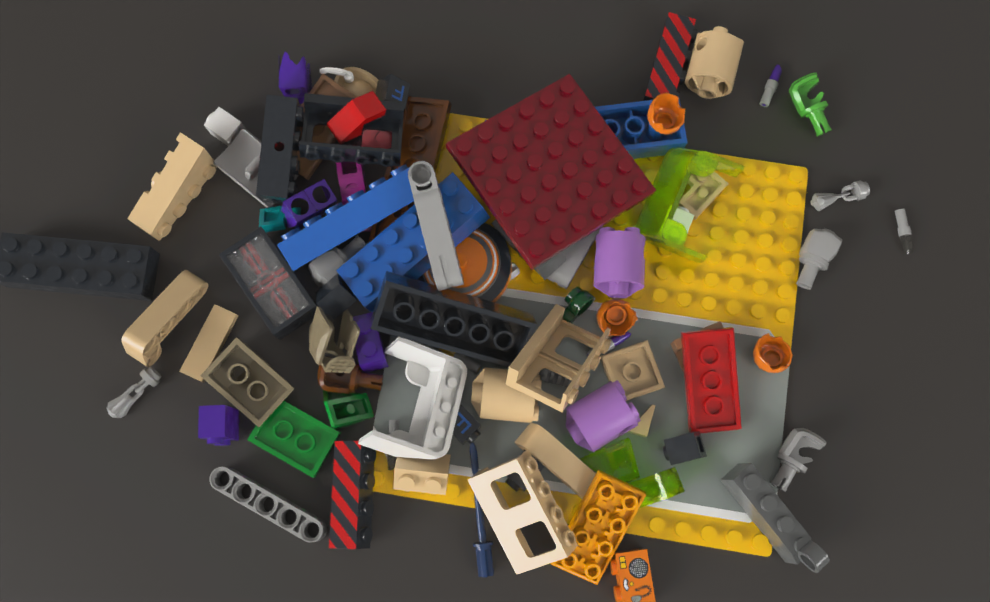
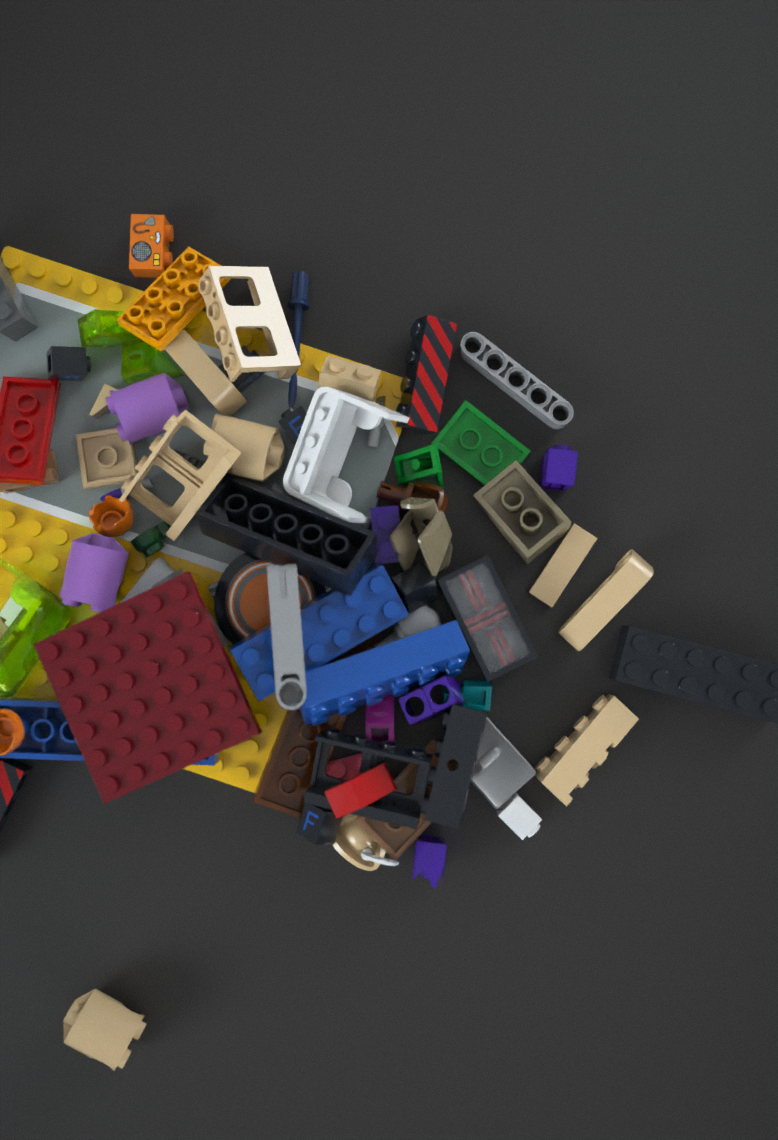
camera: 170 degrees left, 10 degrees up
light grey piece [106,366,162,418] -> none

